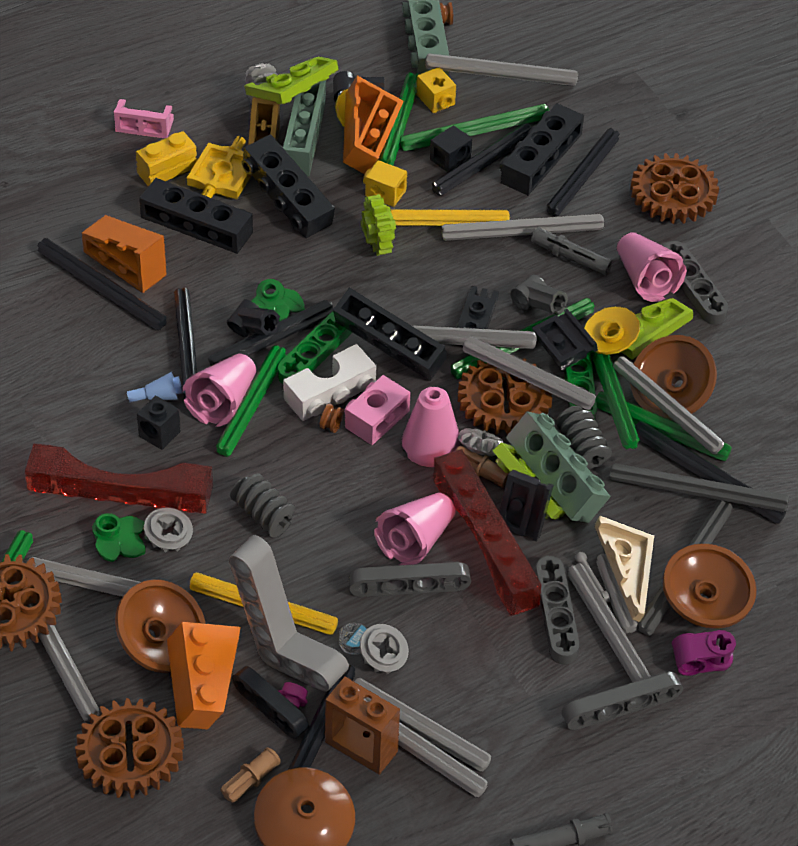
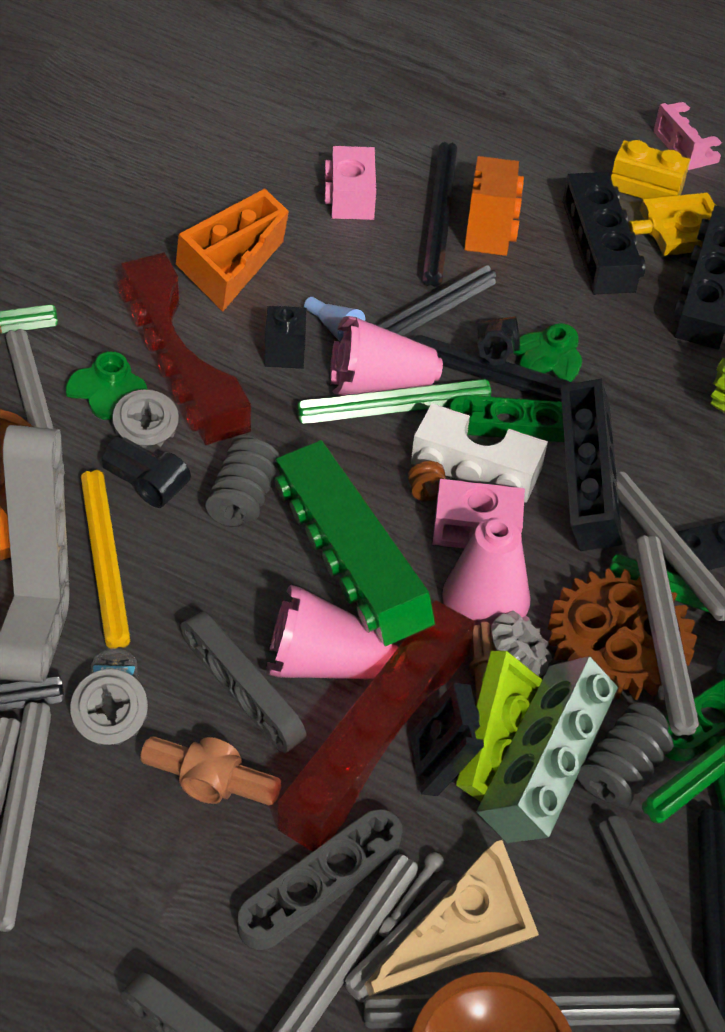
camera: 55 degrees right, 0 degrees up
none -> black piece [102,436,191,508]
none -> nougat axle [140,736,281,805]
none -> orange wedge [176,189,289,312]
none -> green brick [274,440,435,647]
none -> bright pink brick [325,146,376,220]

